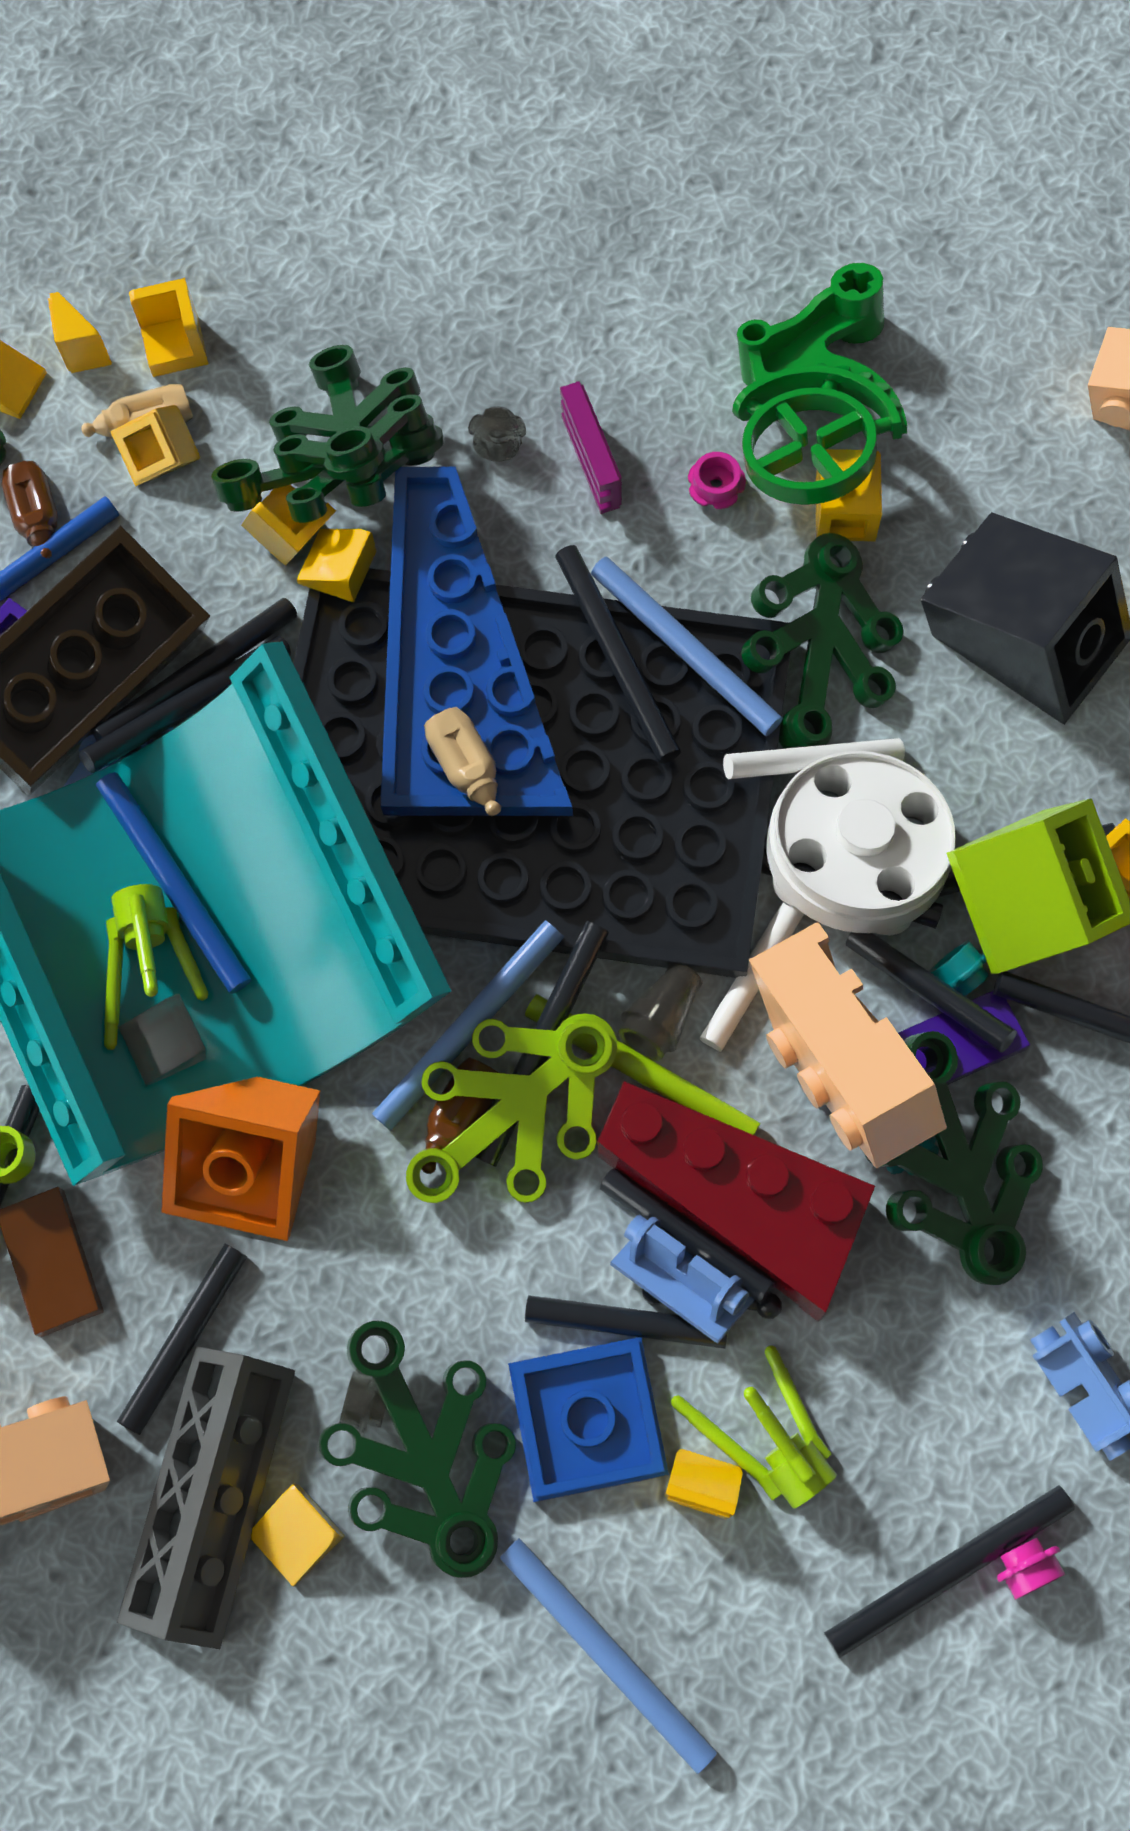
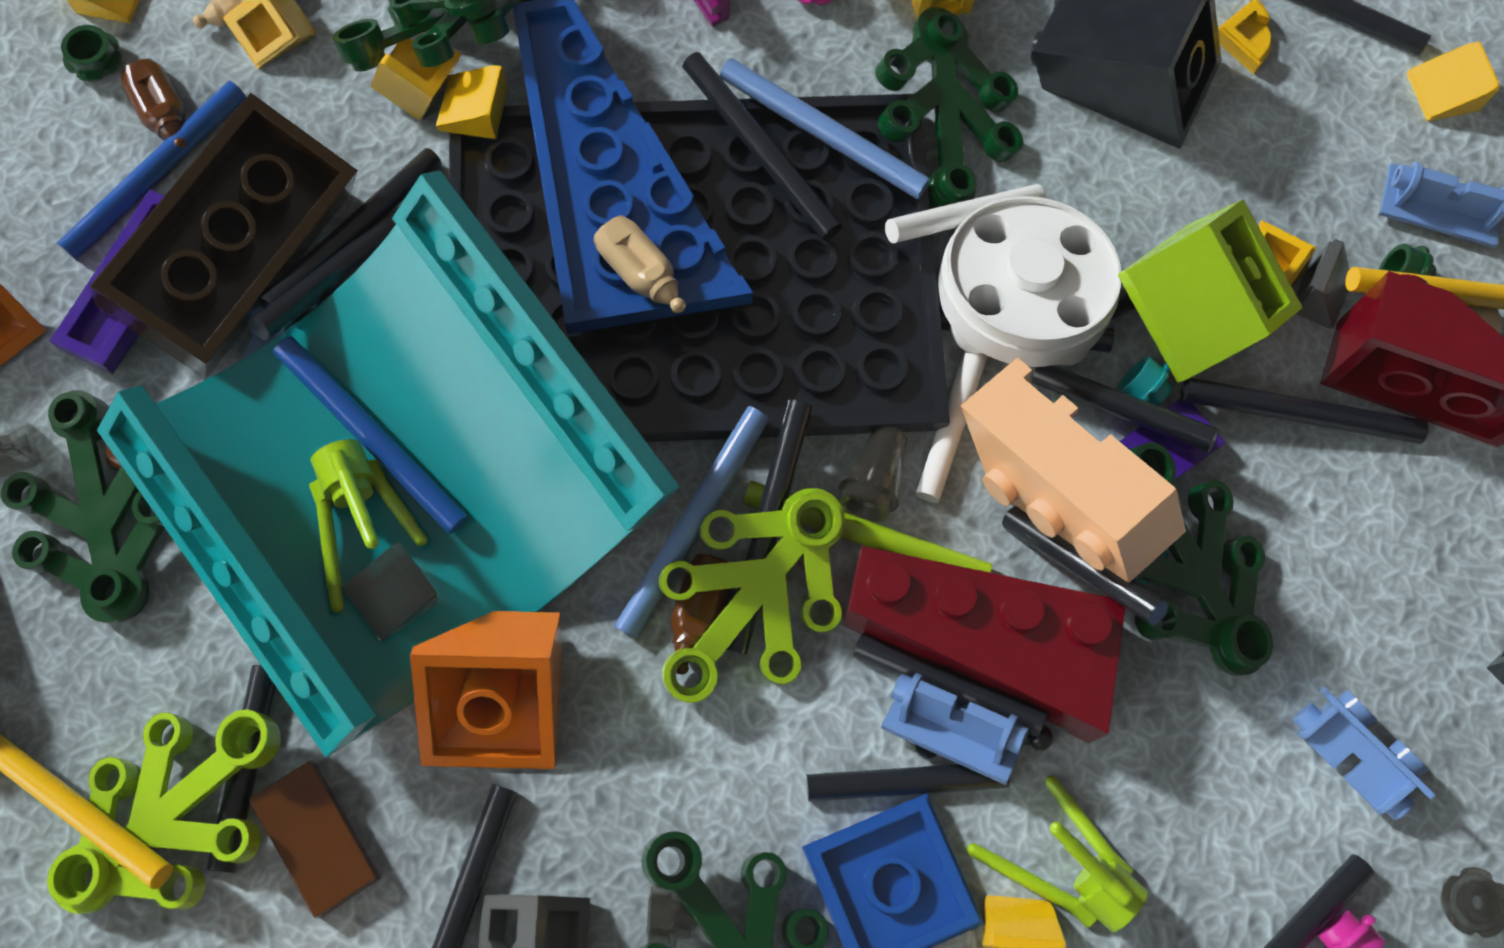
camera: 20 degrees left, 0 degrees up
none -> black bar [1002,507,1168,625]

